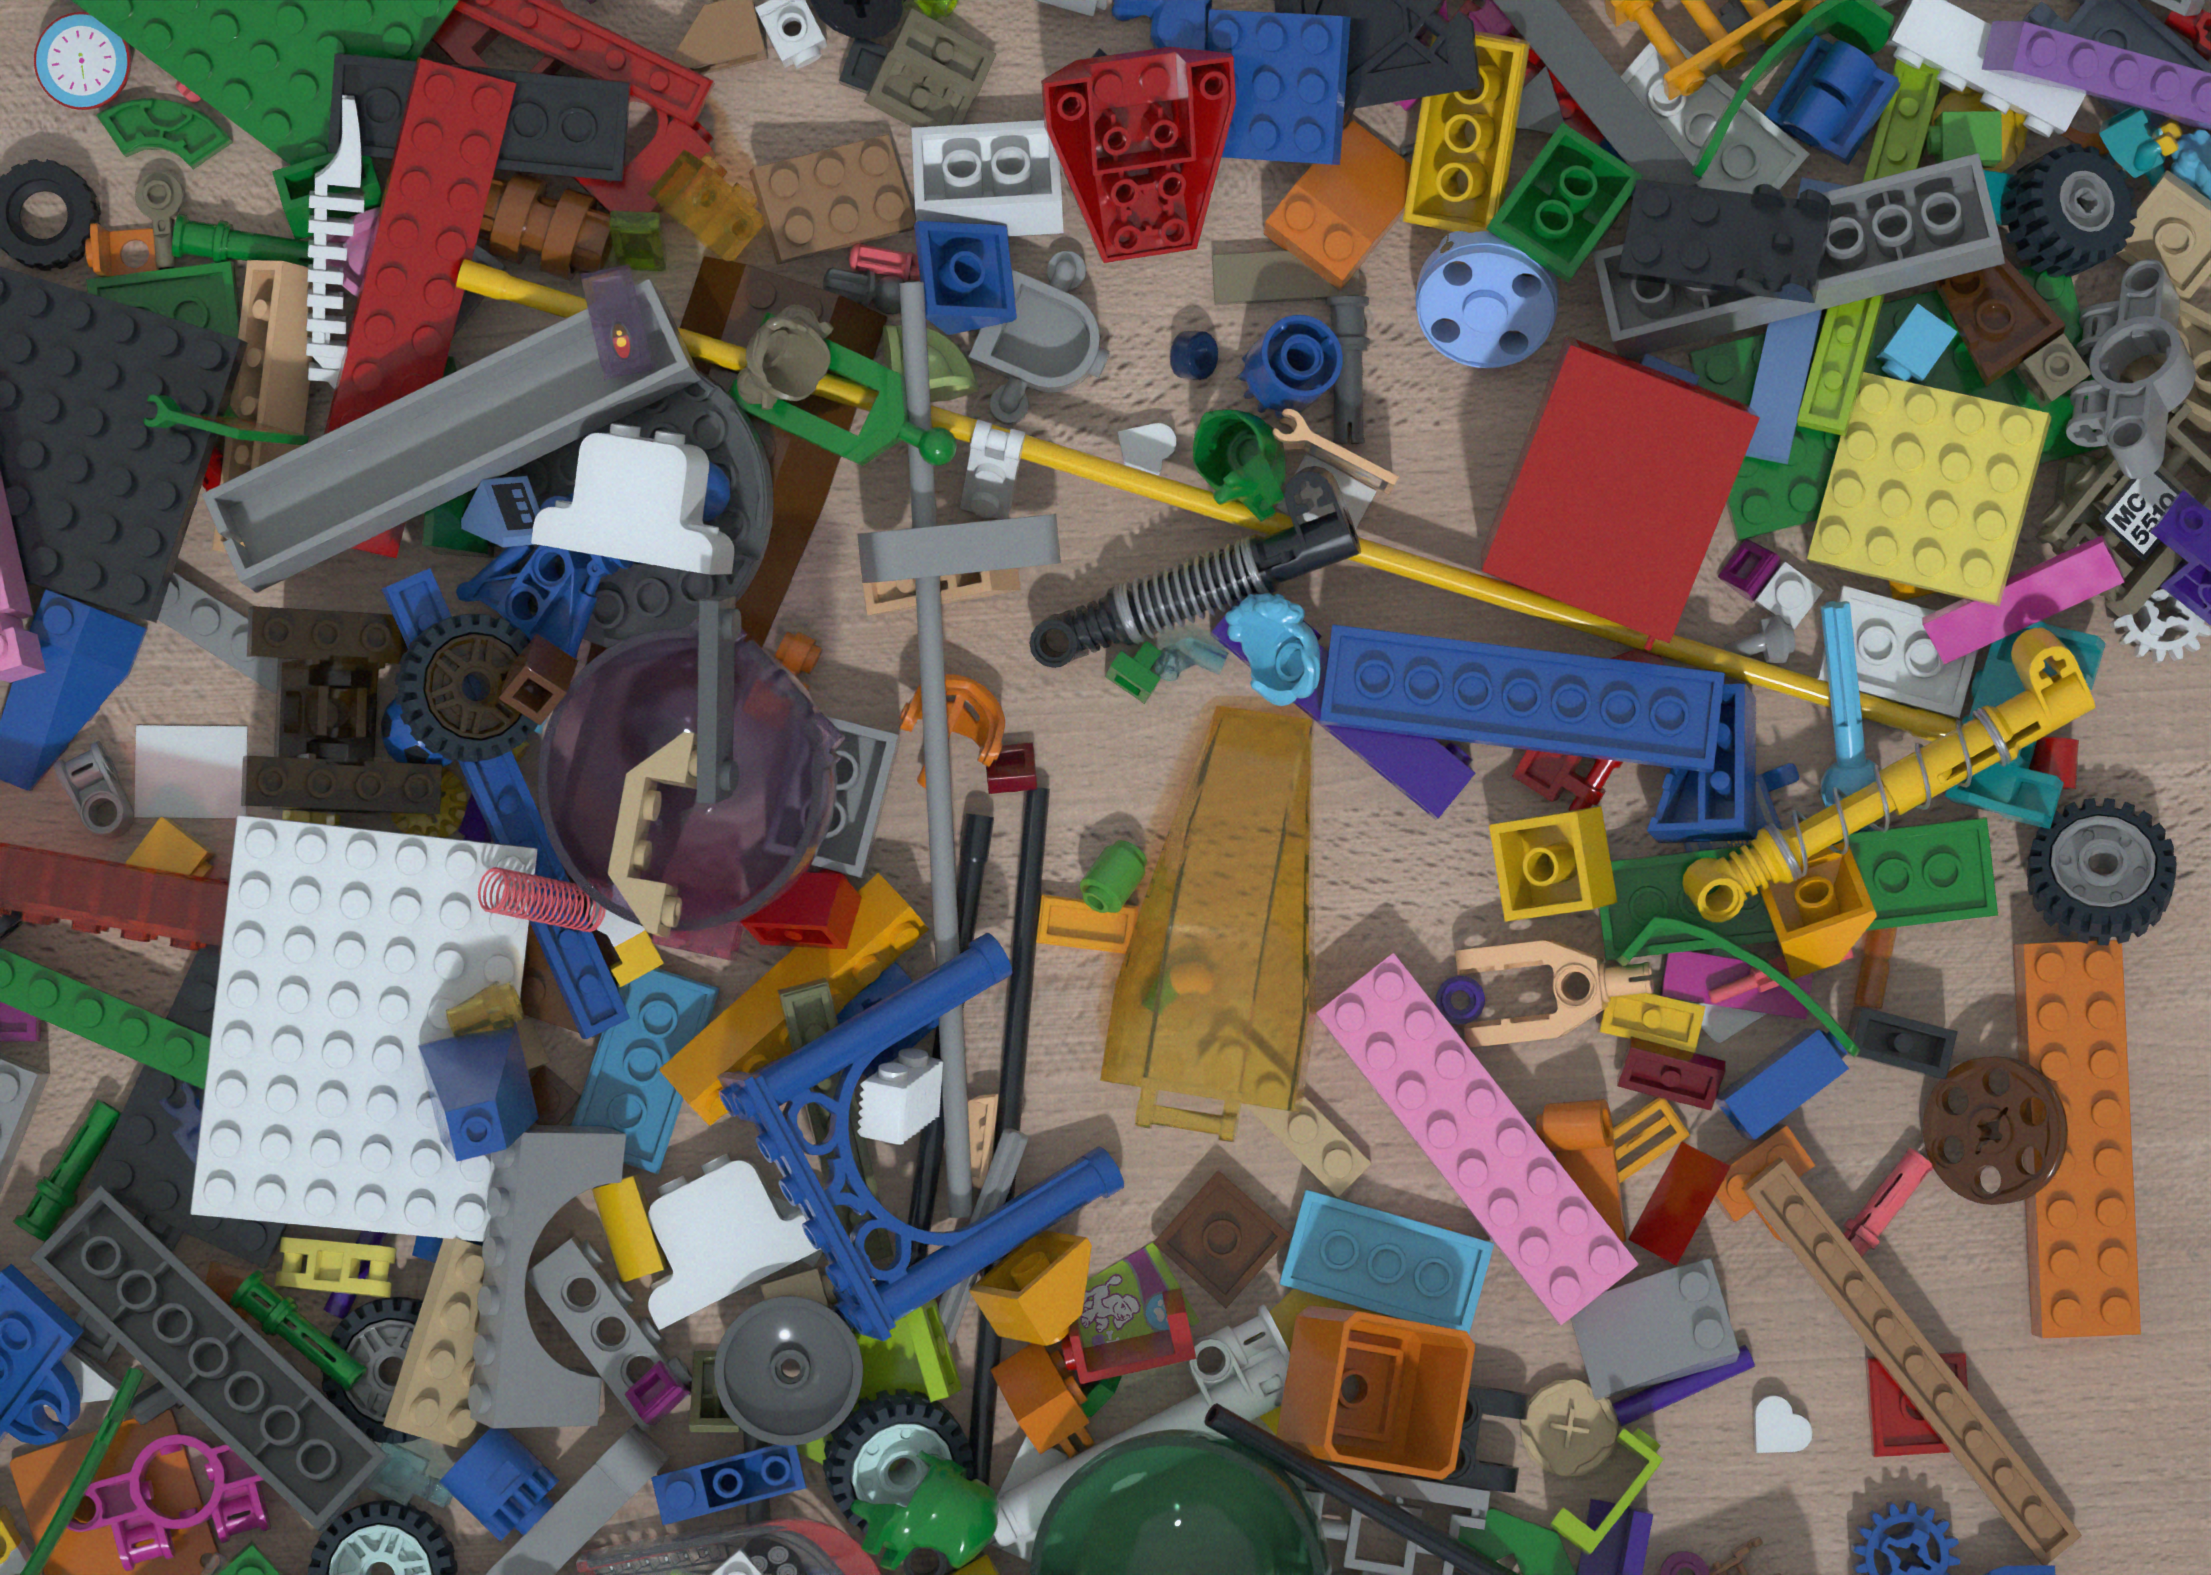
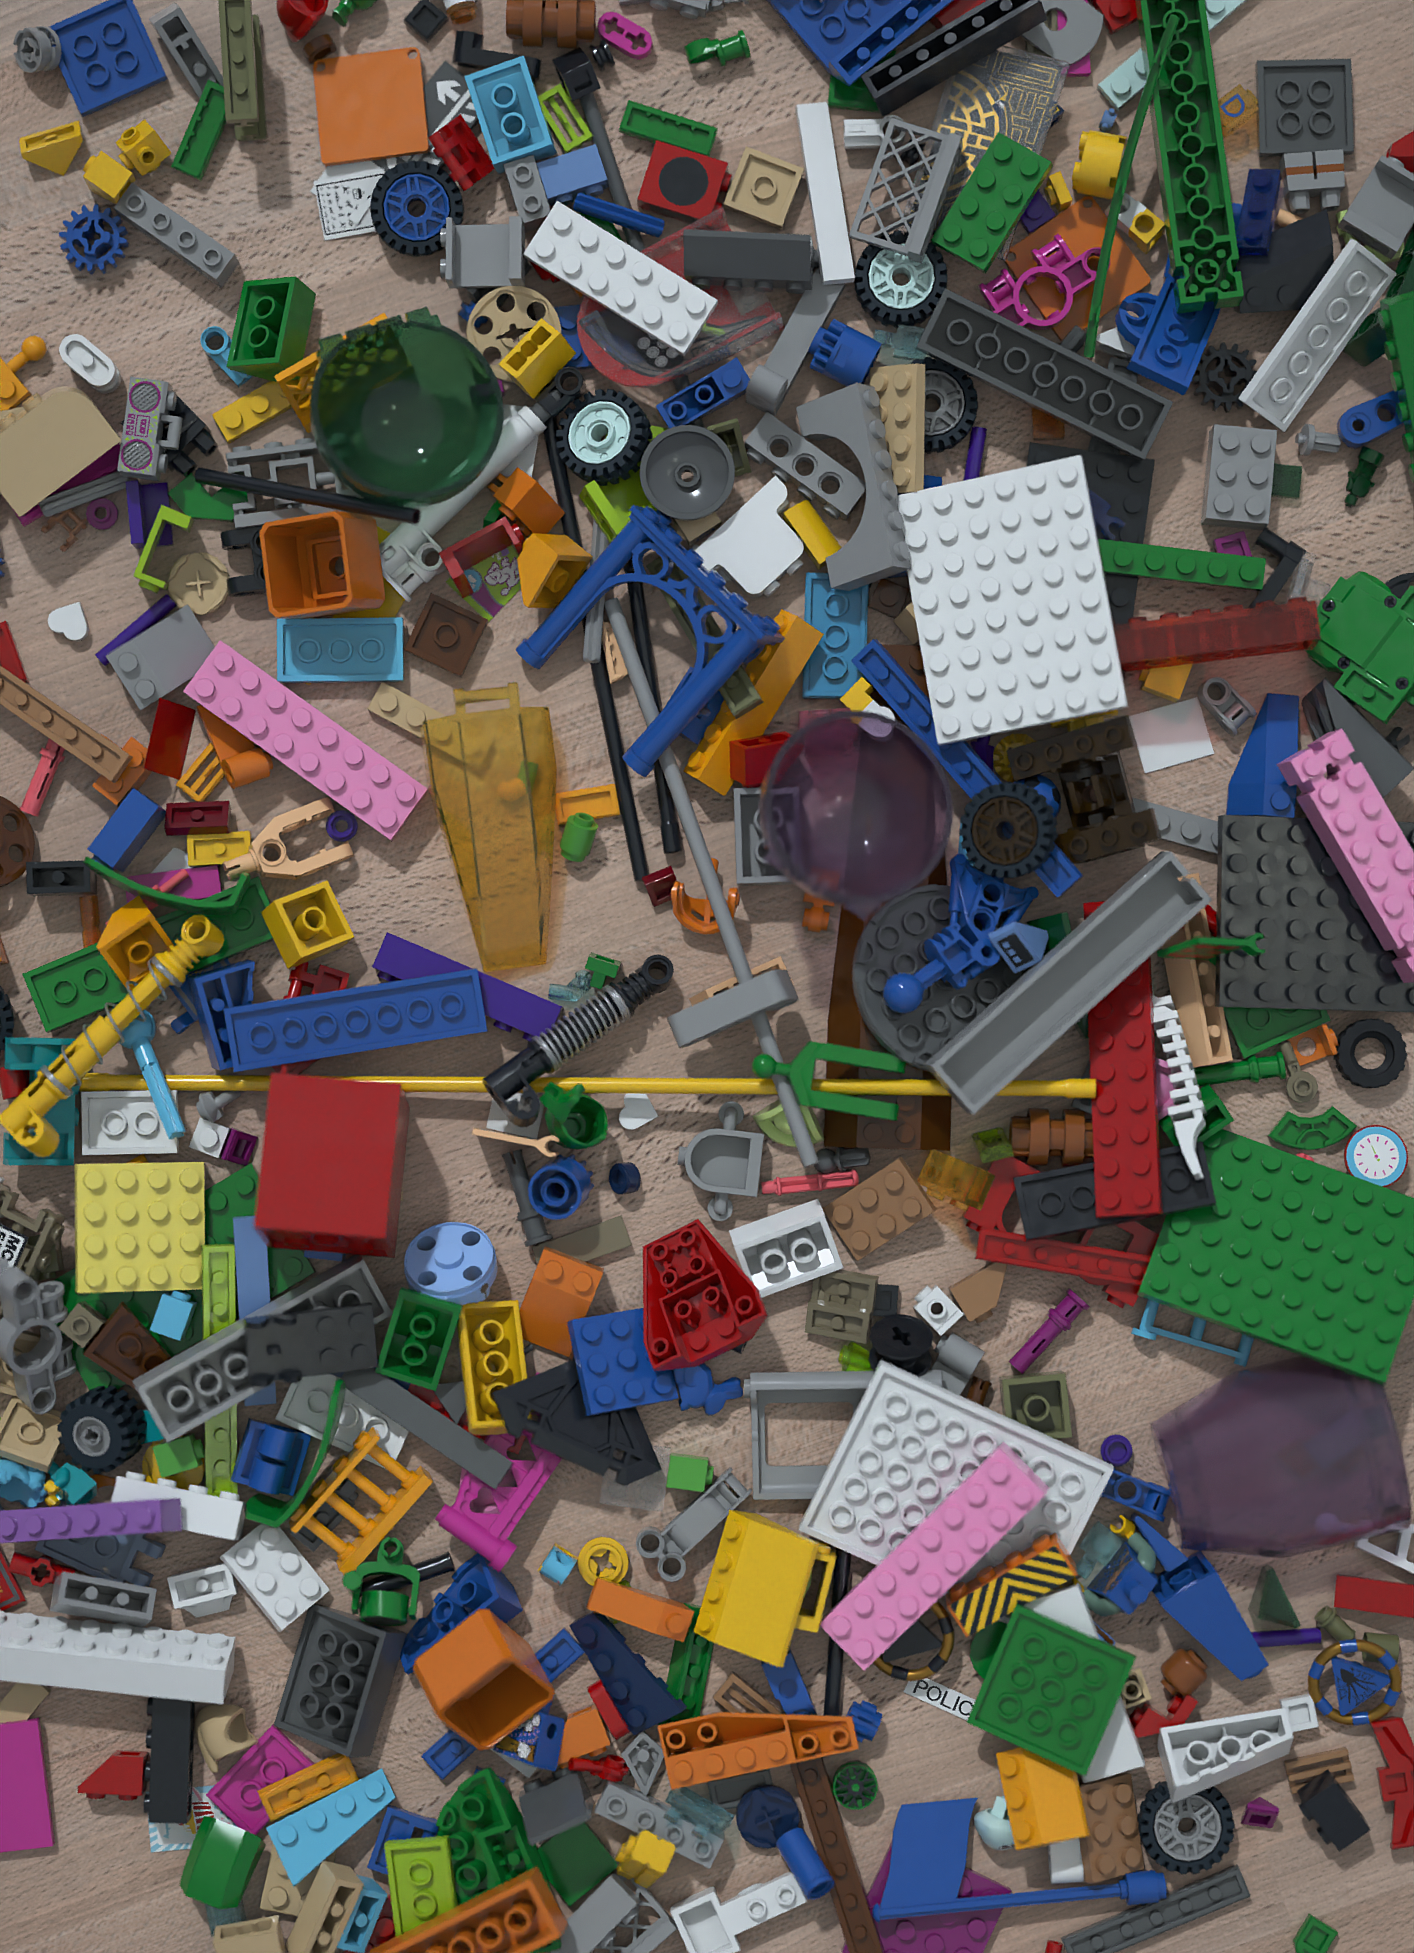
camera: 165 degrees right, 0 degrees up
green pin [13,1099,122,1242] -> none
green pin [229,1270,367,1392] -> none
light yellow plate [274,1237,397,1298] -> none
blue slope [418,1021,539,1162] -> none
clear yellow cone [446,981,524,1038] -> none
coral piece [478,867,606,932] -> none
reddish brown brick [499,634,578,725] -> none
white brick [531,423,735,575] -> none
clear purple slope [580,264,653,380] -> none
tan slope [608,732,697,938] -> none
magenta slope [624,1360,690,1426] -> none
dark grey plate [696,594,741,804] -> none
dark tan hair [737,305,833,410] -> none
green piece [850,1450,999,1570] -> none
white brick [857,1048,943,1144] -> none
blue slope [914,221,1017,335] -> none
white plate [960,420,1026,519] -> none
medium azure hair [1225,593,1320,706] -> none
dark pink tile [1922,535,2125,665] -> none

